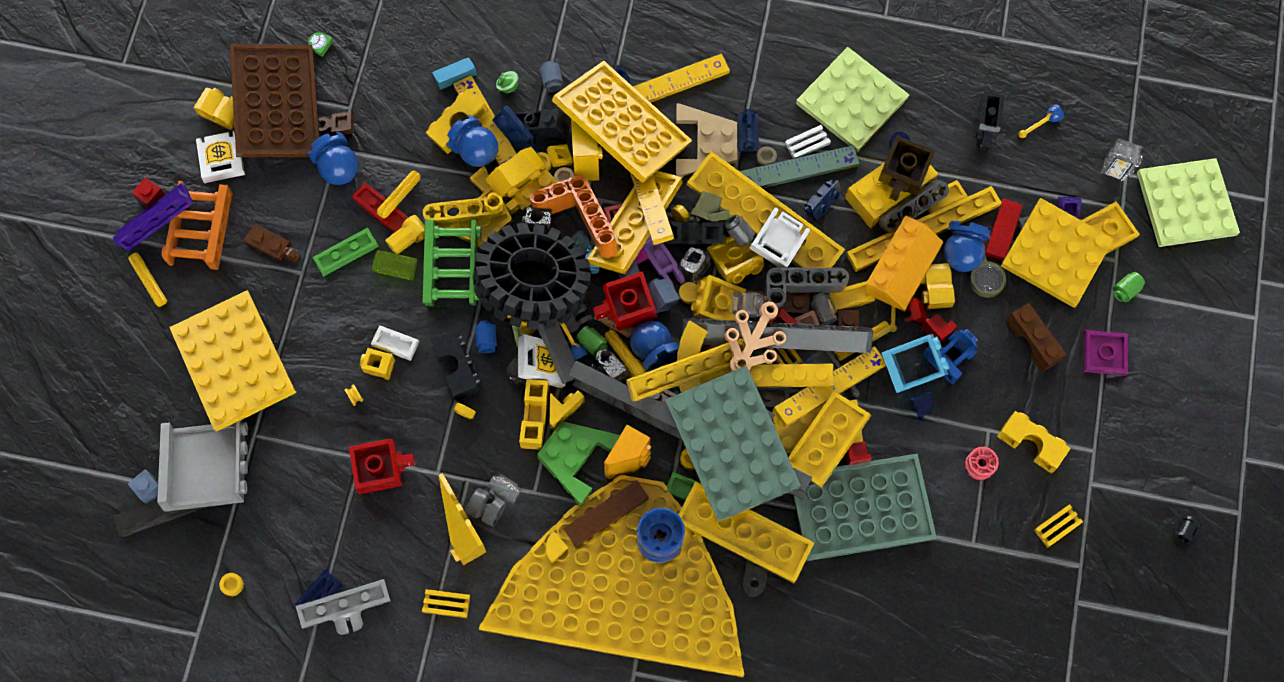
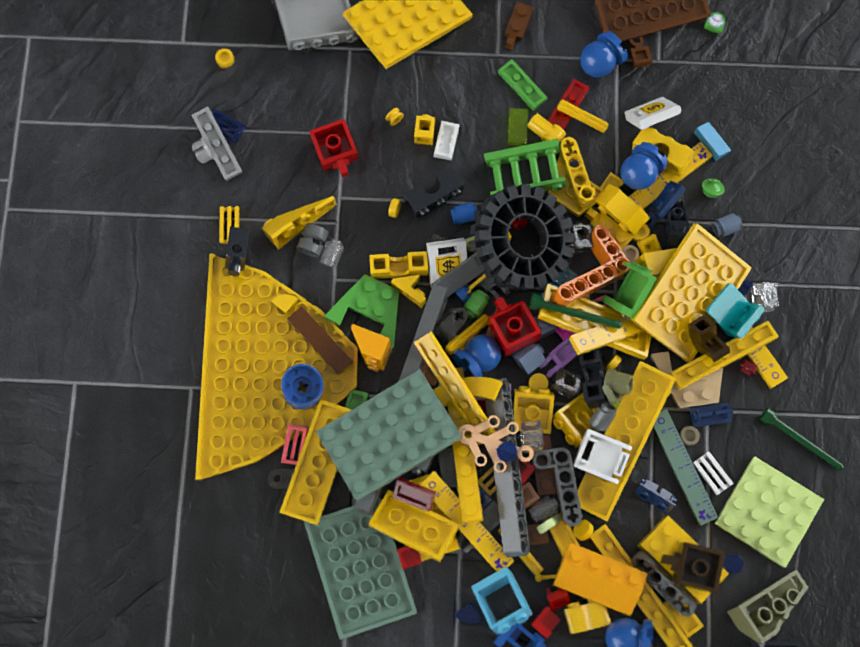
camera: 85 degrees right, 5 degrees up
none -> black torso [225,227,249,276]
none -> coral tile [281,423,308,465]
none -> tile [393,477,436,512]
none -> clear blue tile [497,442,517,462]
none -> dark green piece [529,294,622,329]
none -> yellowish green tile [537,513,562,534]
none -> yellow tile [573,520,594,541]
none -> bright green panel [602,261,657,319]
none -> white container [625,97,681,129]
none -> yellow tile [669,321,779,391]
none -> dark brown brick [688,315,730,362]
none -> teal bracket [706,283,765,339]
none -> olive wedge [727,569,808,644]
none -> dark red plate [739,359,758,376]
none -> clear brick [751,282,779,312]
none -> dark green piece [759,407,844,470]

